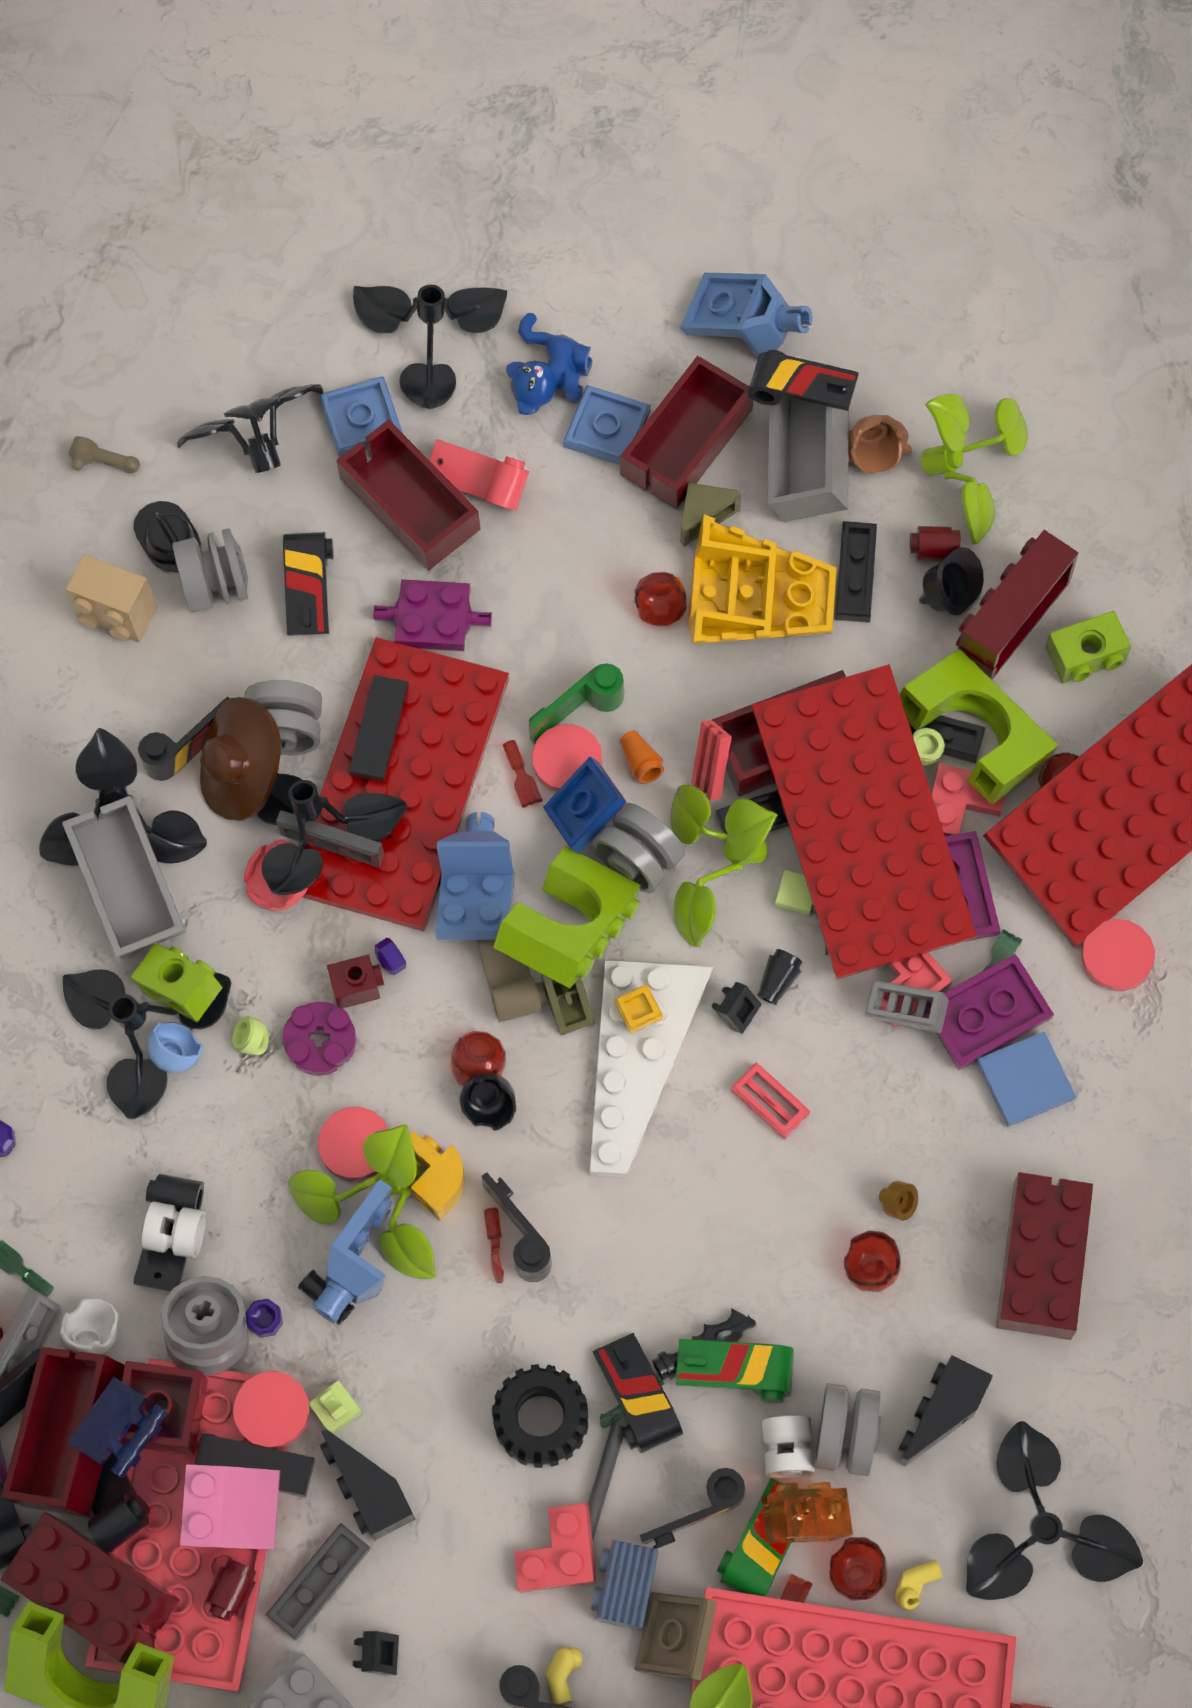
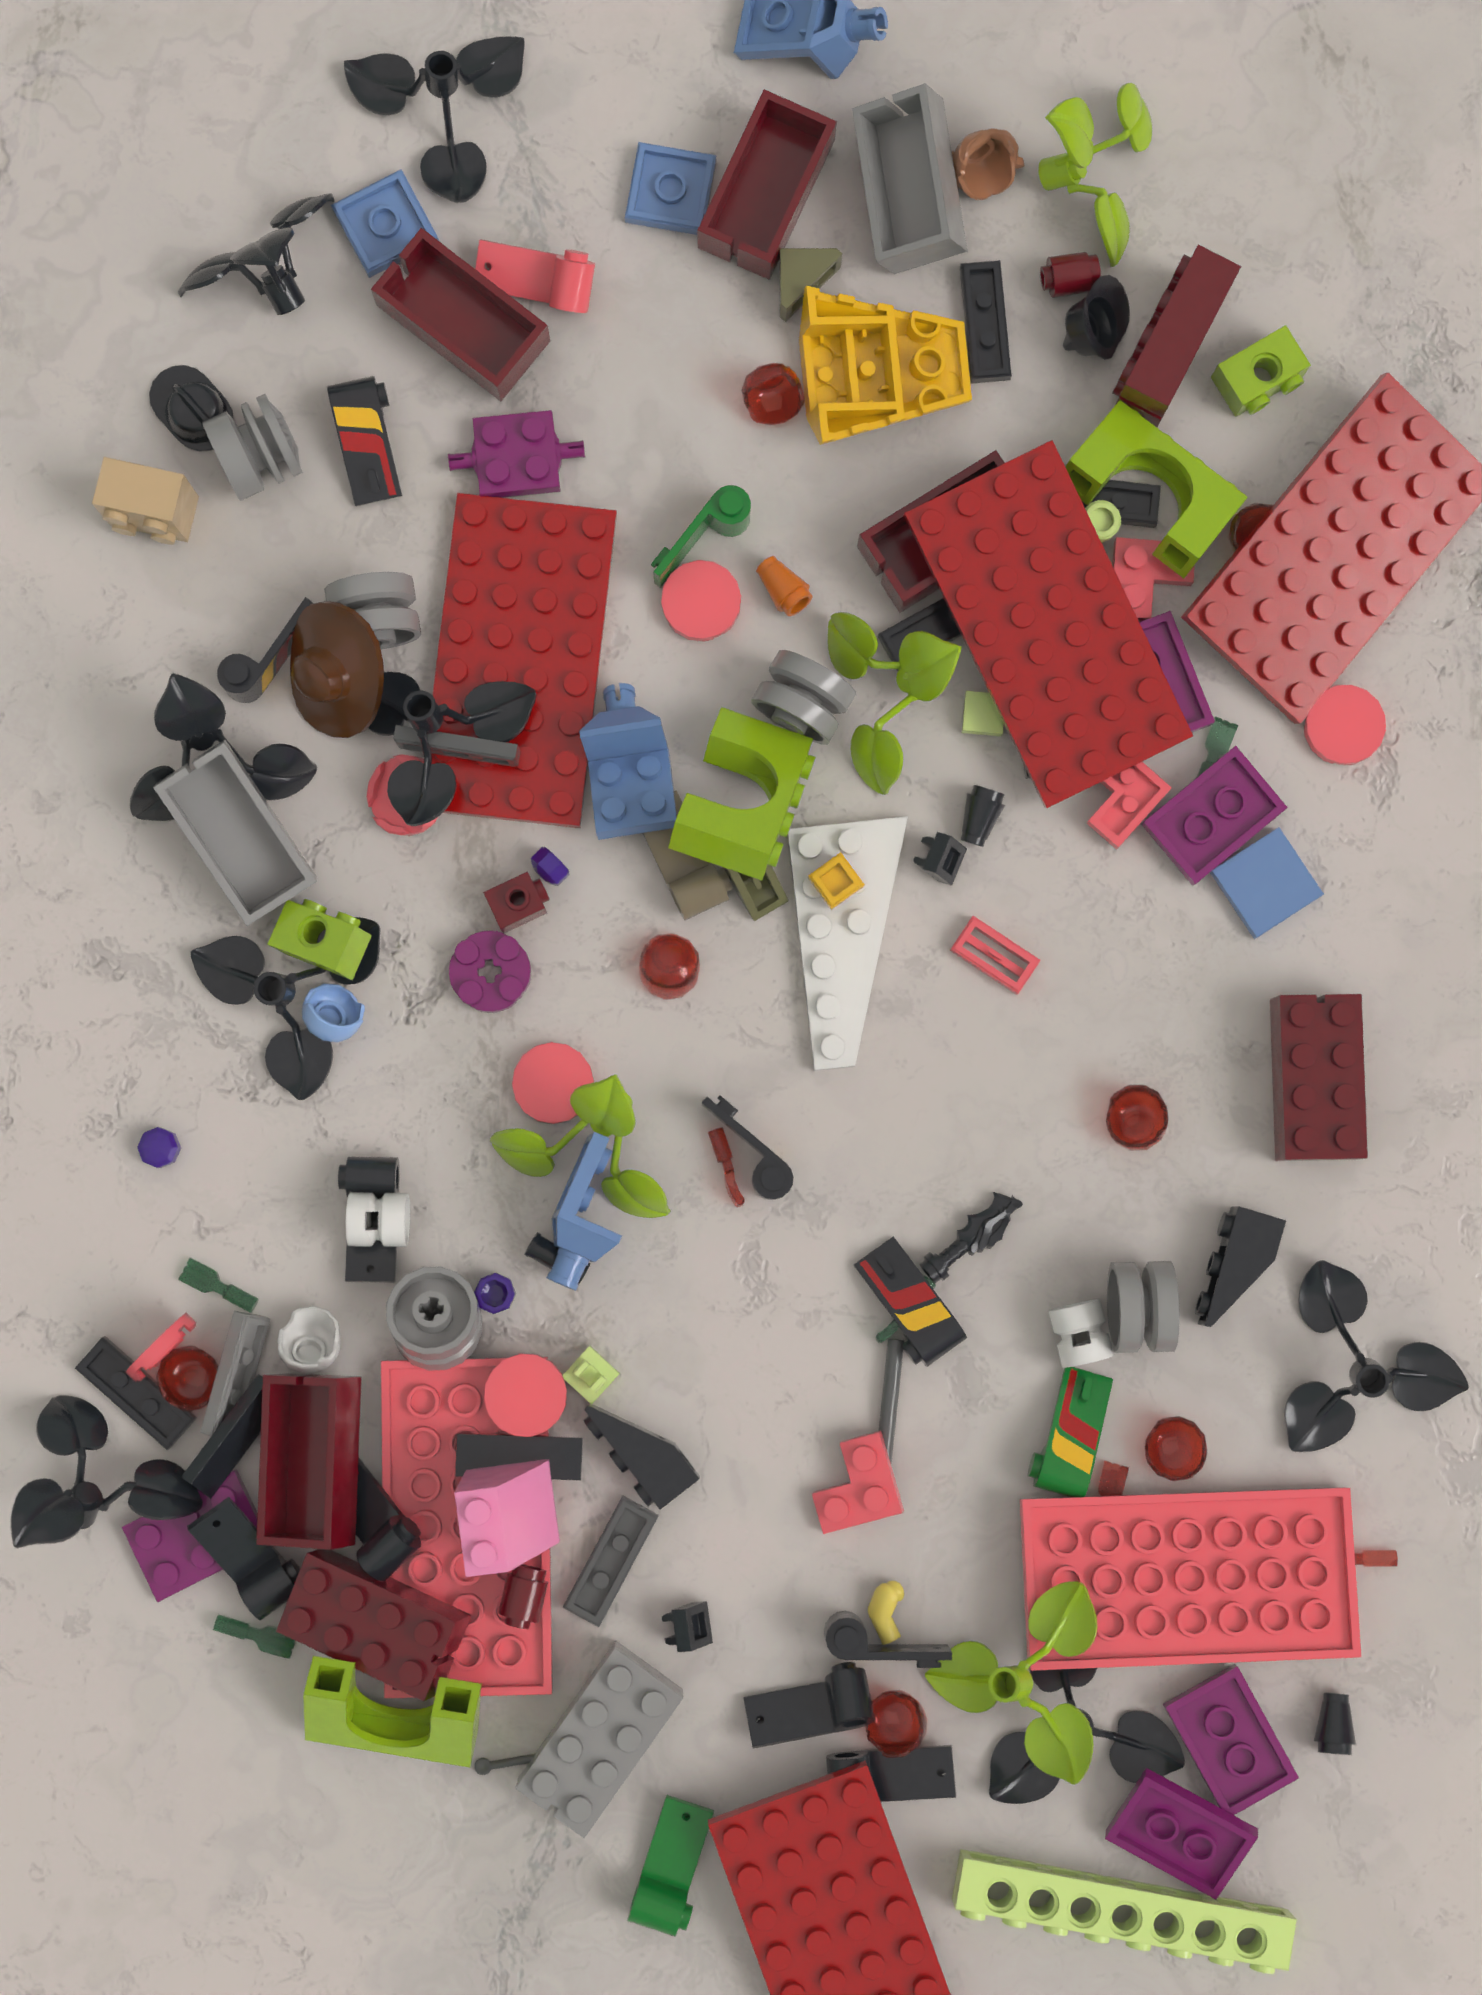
camera: 20 degrees left, 15 degrees up
dark tan piece [68,436,140,473] -> none
clear blue plate [68,1377,168,1479] -> none
dark red brick [111,1361,208,1456] -> none
yellowish green tile [232,1016,269,1055] -> none
black tile [349,675,409,783] -> none
yellow brick [410,1131,465,1220] -> none
black hair [459,1073,516,1131] -> none
black tyre [492,1364,589,1468] -> none
clear red piece [502,740,543,808] -> none
blue animal [506,313,593,415] -> none
blue tile [543,756,626,854] -> none
sand blue brick [591,1540,658,1631] -> none
dark tan tile [634,1592,717,1681] -> none
black door [640,1468,746,1549] -> none
green door [676,1339,794,1403] -> none
coral tile [691,720,732,801] -> none
black door [748,350,859,411] -> none
clear orange brick [761,1482,853,1544] -> none
light grey slope [865,980,949,1033] -> none
pearl gold tile [879,1181,918,1221] -> none
light yellow arm [895,1559,942,1611] -> none

